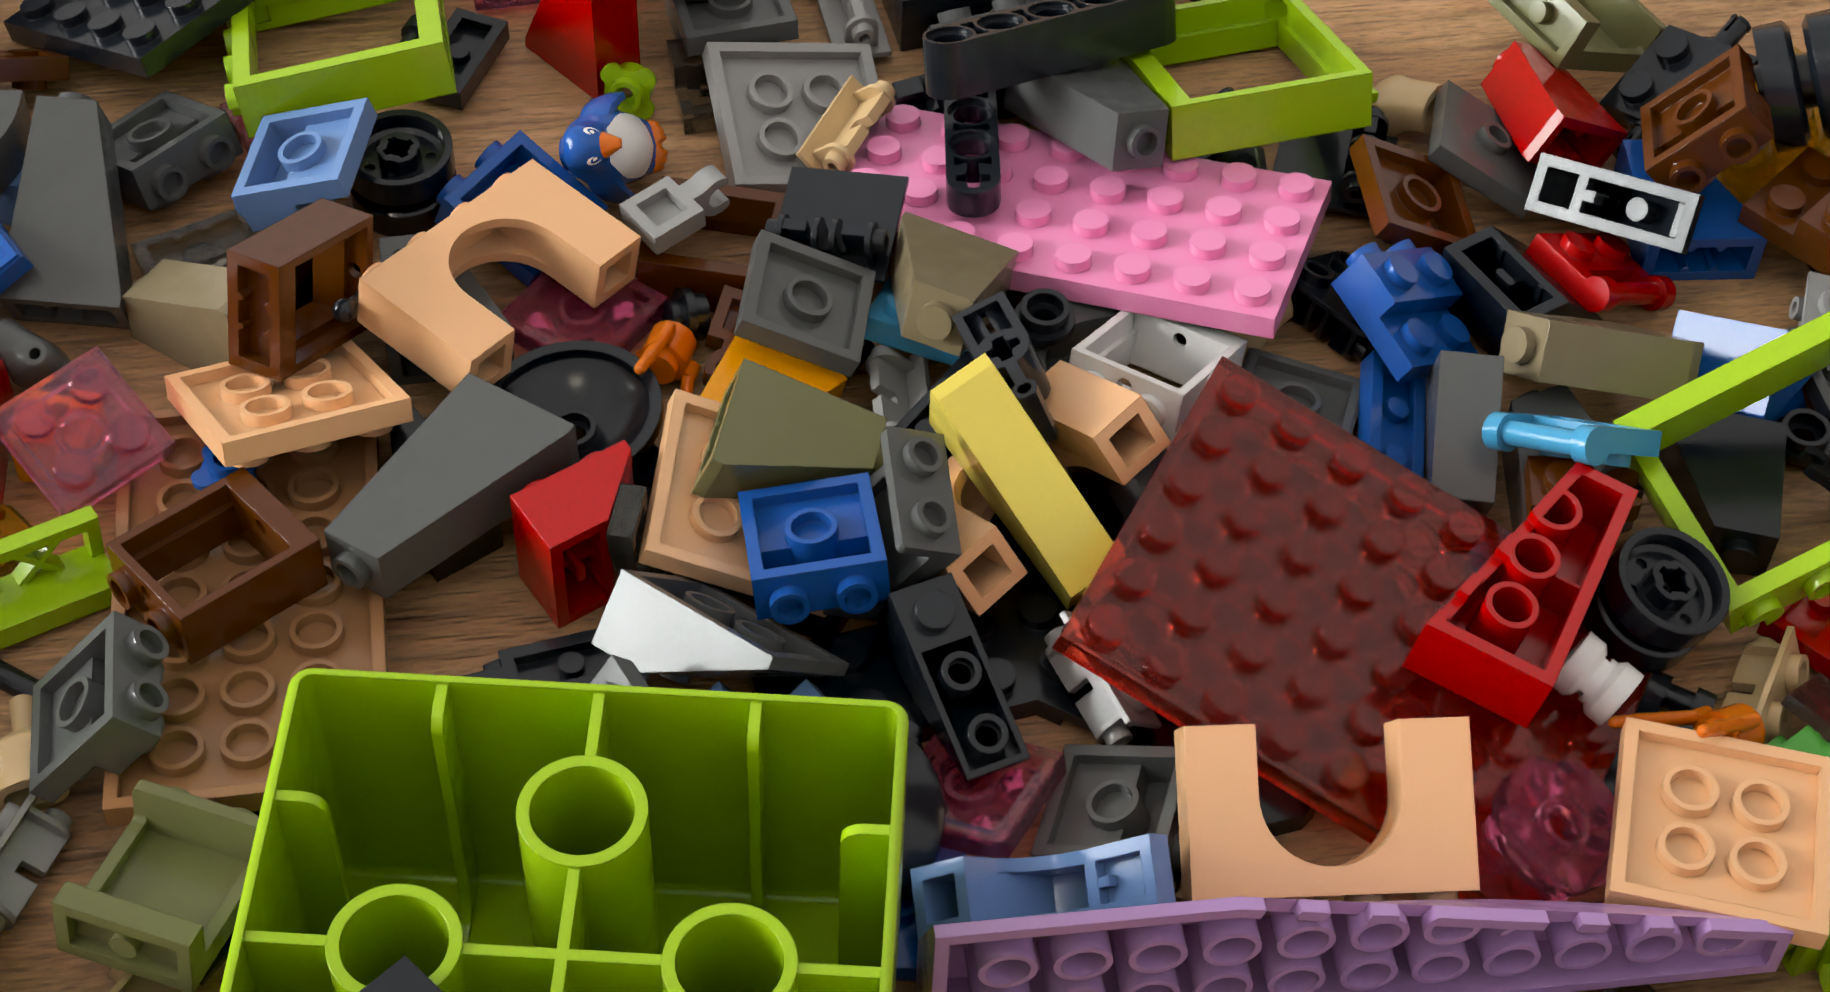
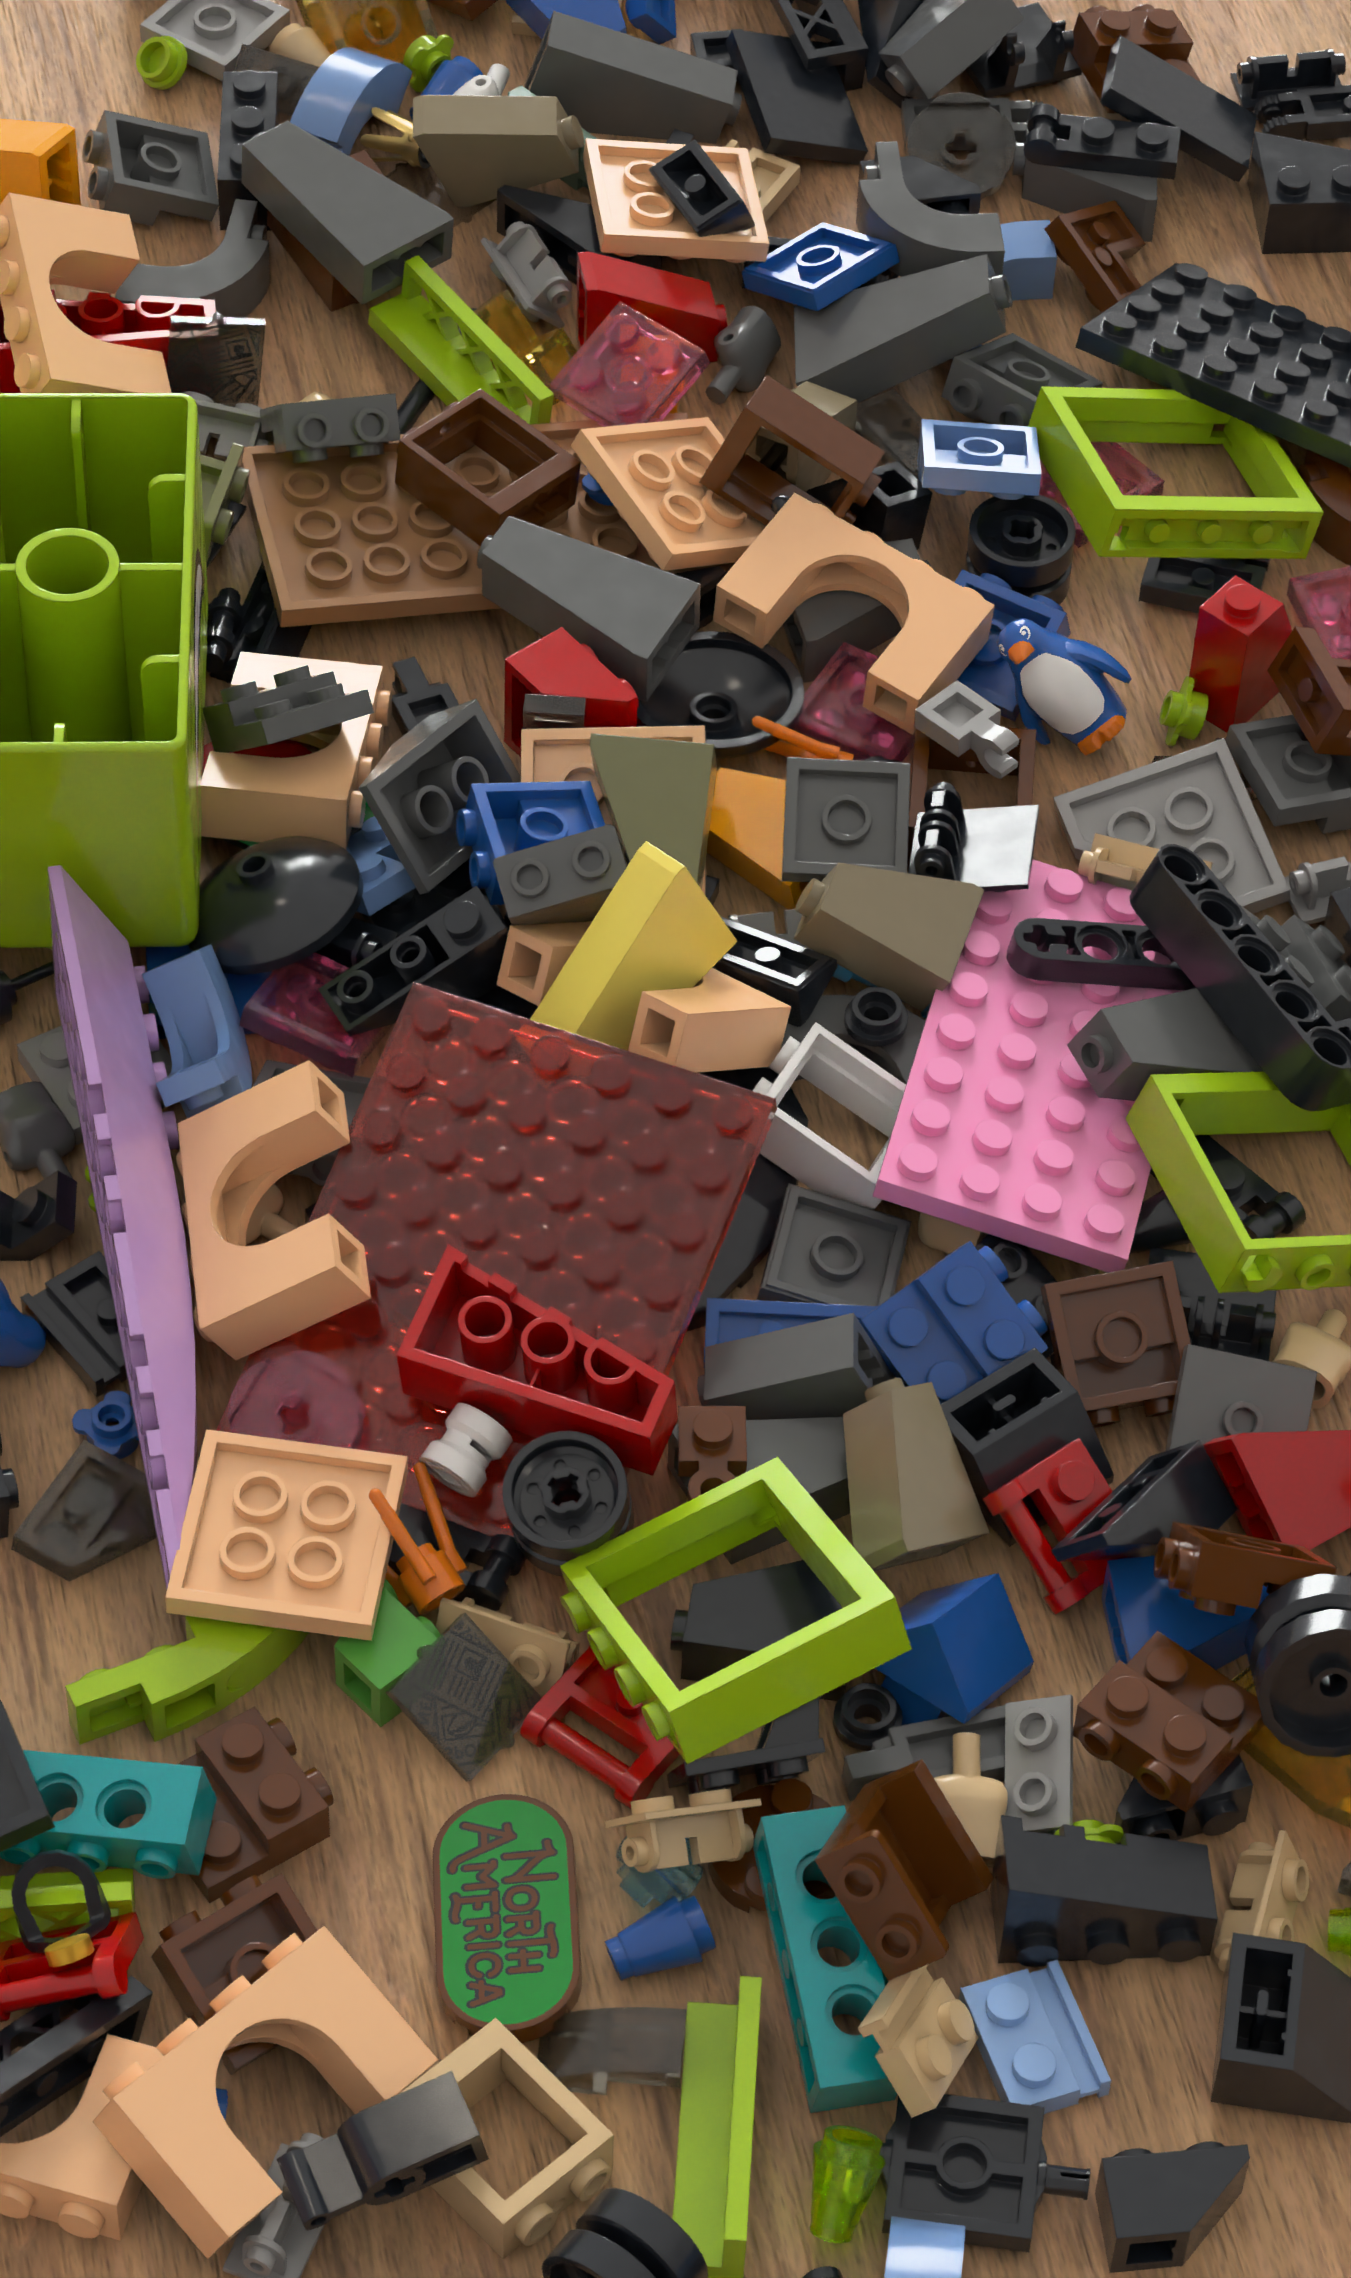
camera: 85 degrees right, 0 degrees up
black piece [951,291,1058,443] -> none
dark azure plate [1482,411,1662,467] -> none

